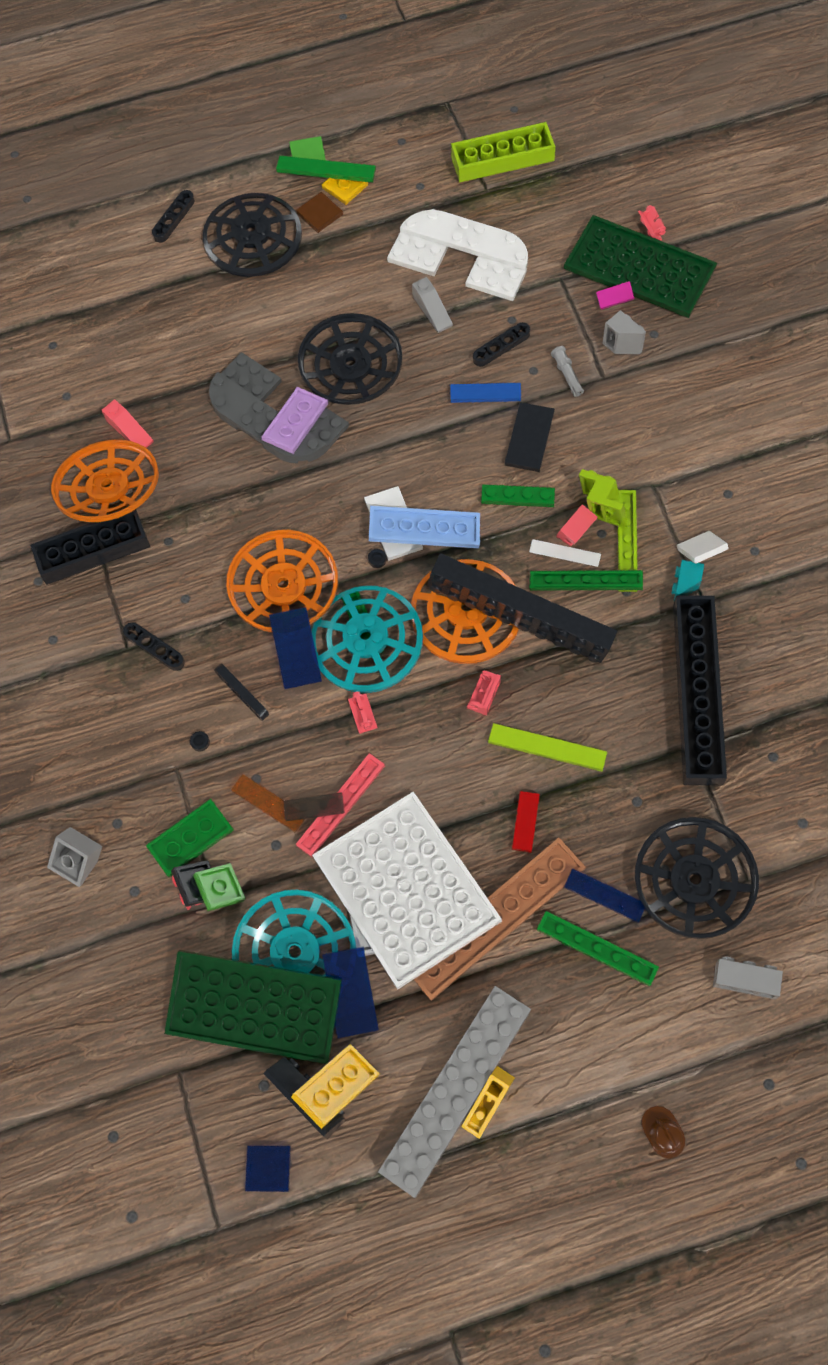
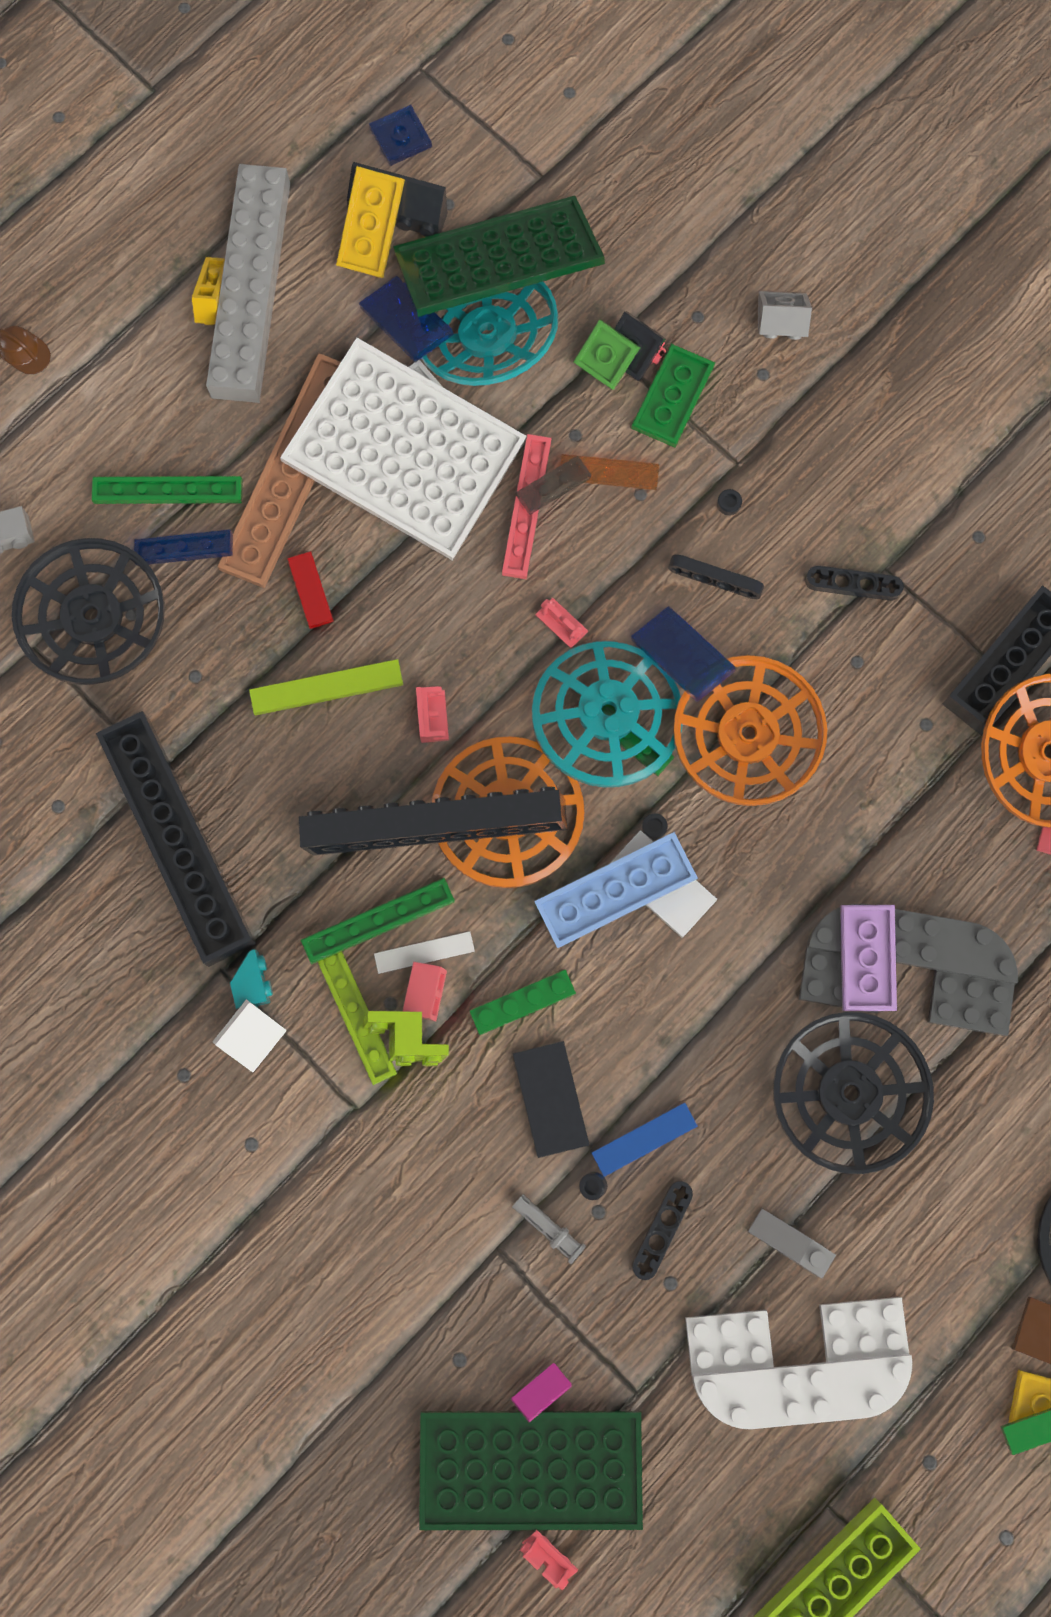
camera: 145 degrees right, 10 degrees up
light grey slope [602,310,646,354] -> none
none -> black tile [579,1172,608,1200]

